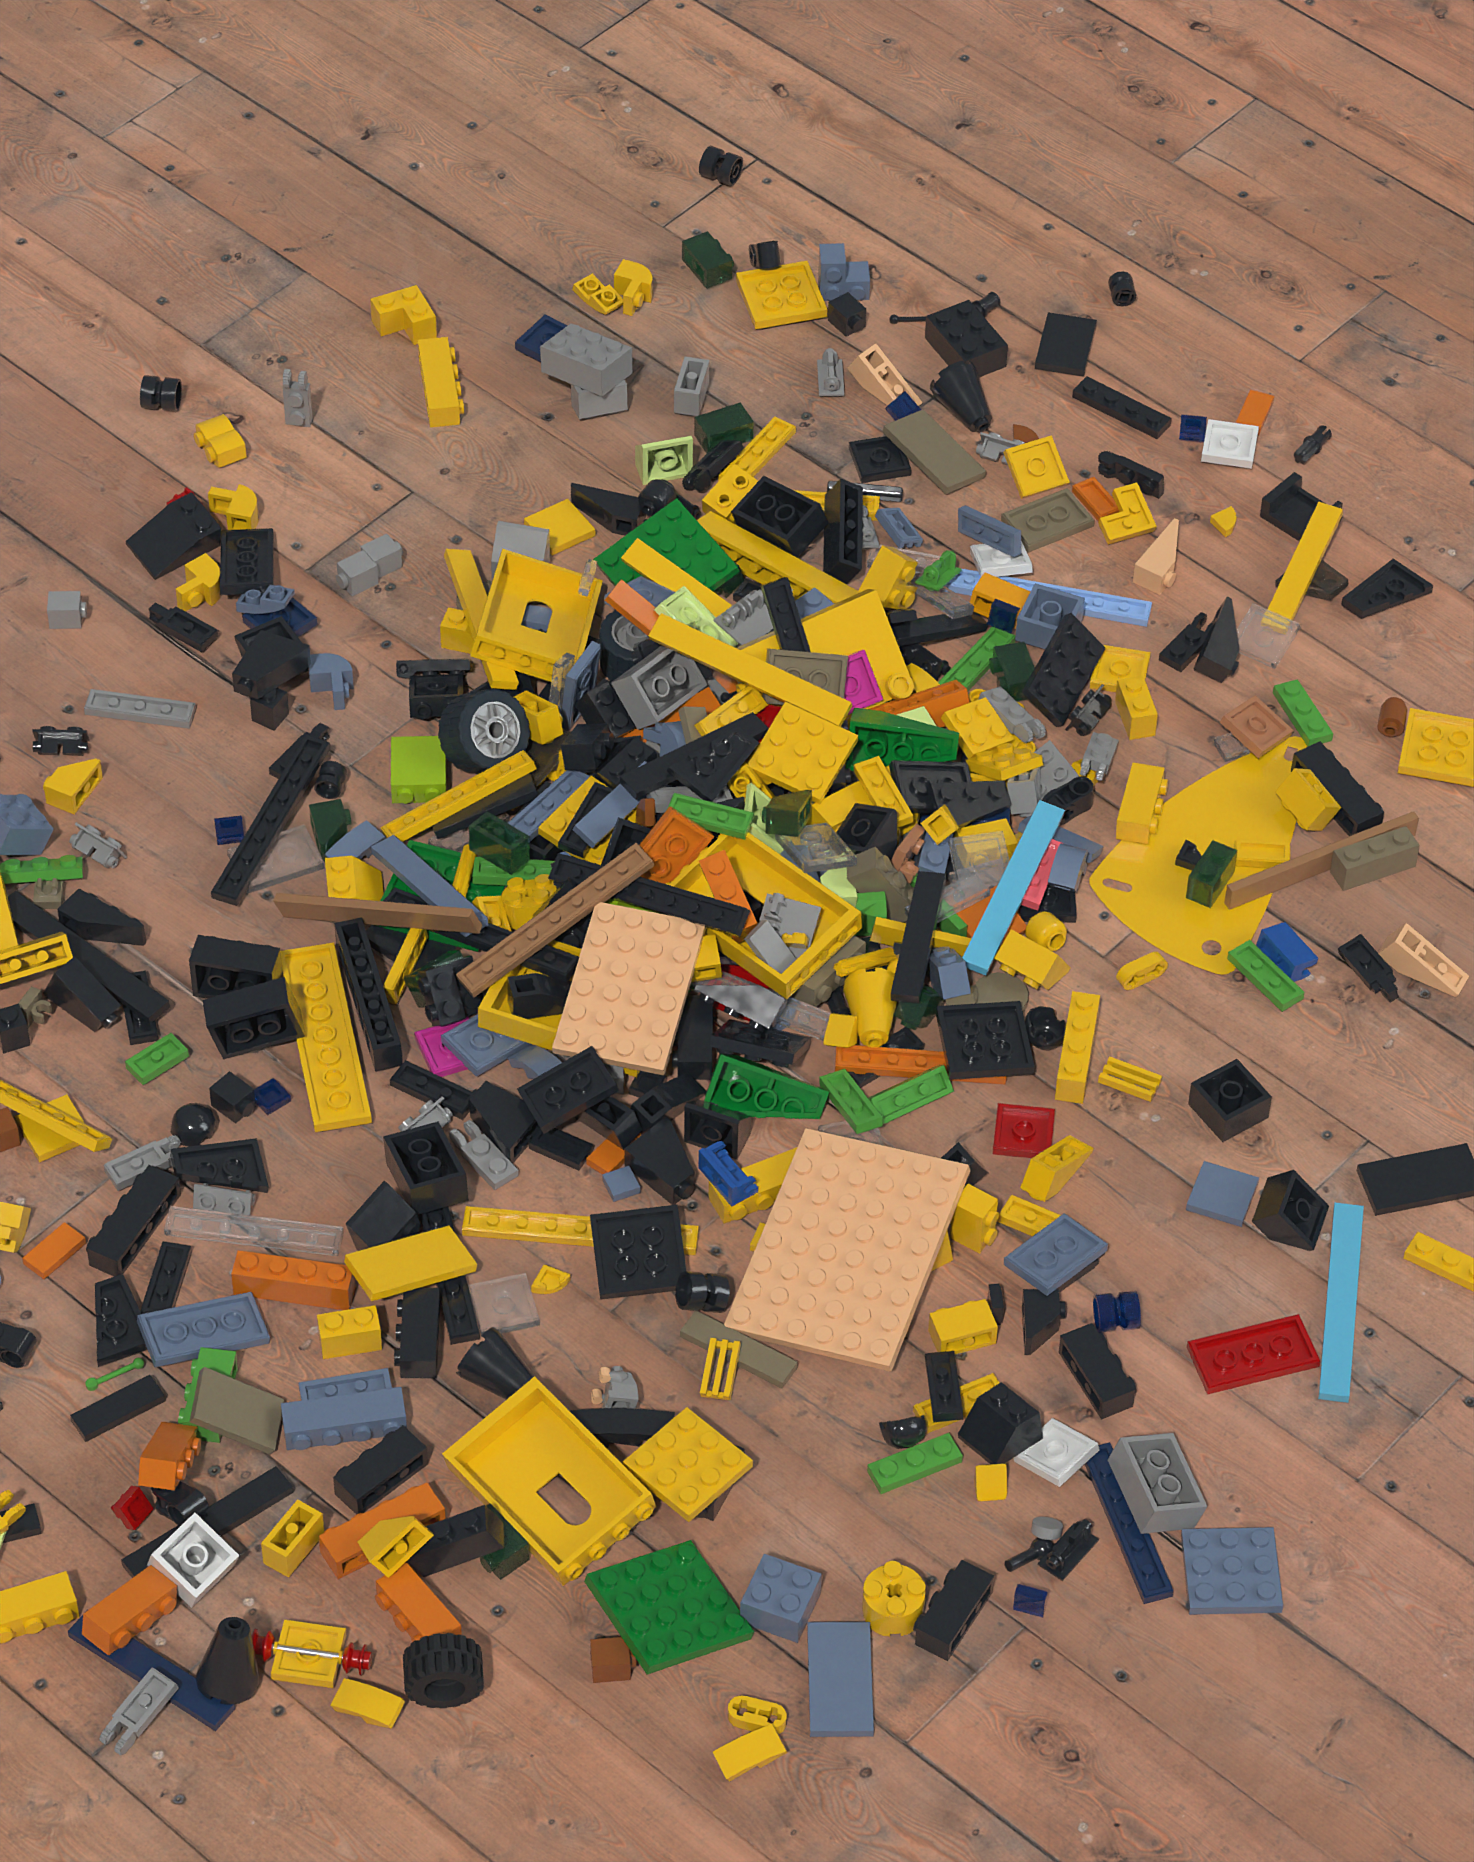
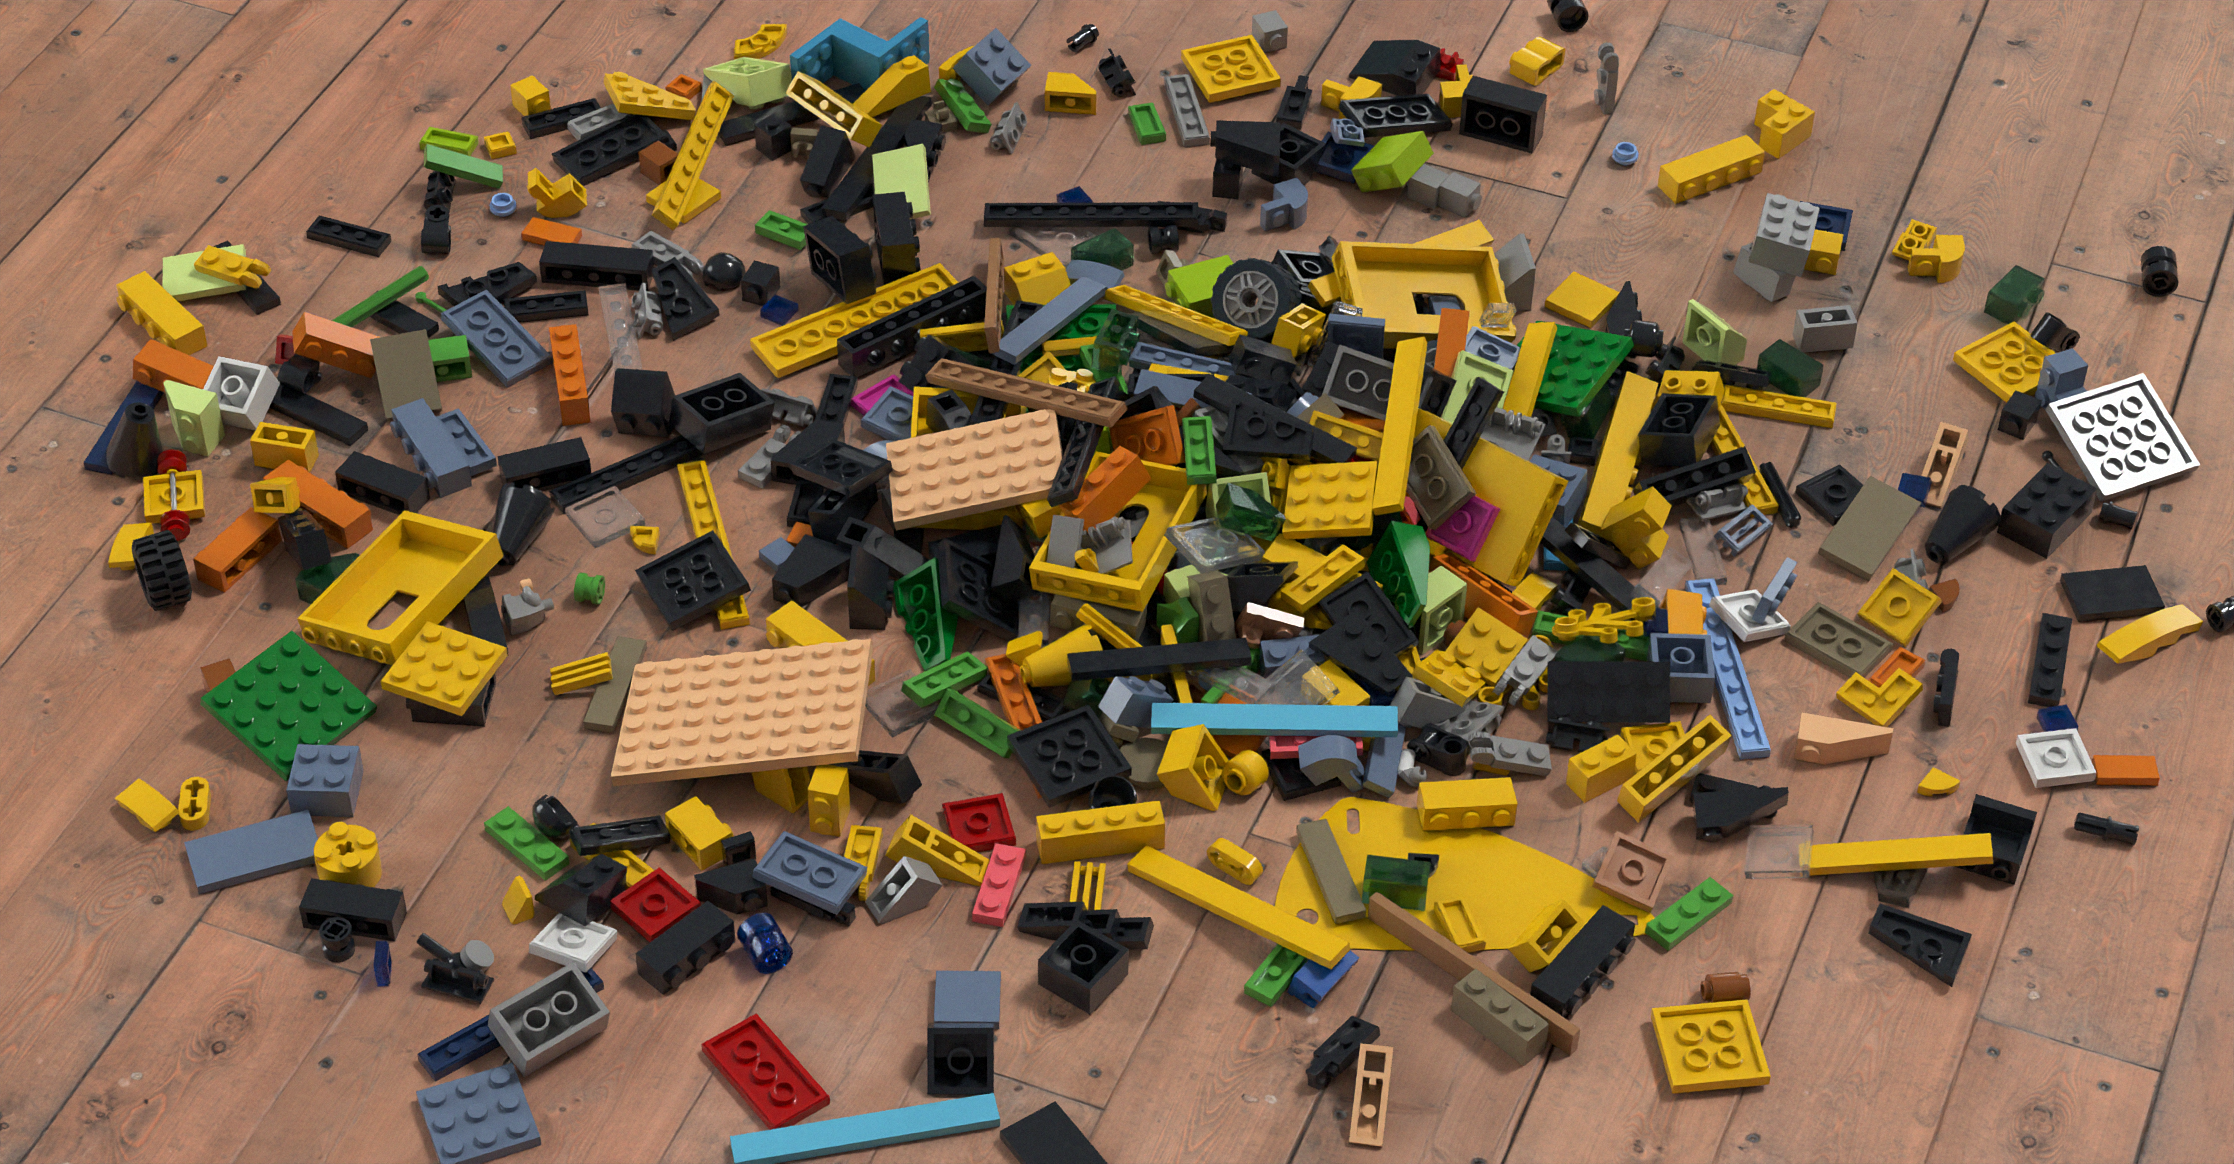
camera: 70 degrees right, 5 degrees down
light grey hinge [99,1667,179,1755] -> none
yellow brick [317,1305,382,1359] -> none
yellow tile [344,1226,477,1301] -> none
black wheel [675,1271,730,1313] -> none
blue hinge [698,1141,758,1207] -> none
light grey hinge [817,348,844,396] -> none
yellow tile [885,672,914,700] -> none
bright green hinge [915,550,962,591] -> none
yellow slope [920,804,959,845] -> none
none -> yellowish green slope [164,380,225,457]
none -> black wheel [319,917,355,962]
none -> bright green axle [331,266,429,327]
none -> bright green wheel [574,572,605,604]
none -> red plate [610,867,701,942]
none -> light grey slope [865,856,943,924]
none -> yellowish green tile [872,144,931,219]
none -> coral plate [972,843,1026,927]
none -> black slope [1017,902,1154,949]
none -> yellow tile [1127,845,1350,969]
none -> bright green tile [1128,103,1166,145]
none -> dark tan tile [1156,250,1190,287]
none -> yellow plate [1181,35,1281,103]
none -> dark tan tile [1296,819,1366,924]
none -> lime brick [1351,131,1434,192]
none -> arm [1398,749,1427,787]
none -> black brick [1459,76,1547,154]
none -> yellow plant [1552,597,1656,644]
none -> light blue plate [1612,142,1639,166]
none -> yellow brick [1617,715,1732,823]
none -> plate [2045,373,2200,502]
none -> yellow slope [2097,604,2204,664]

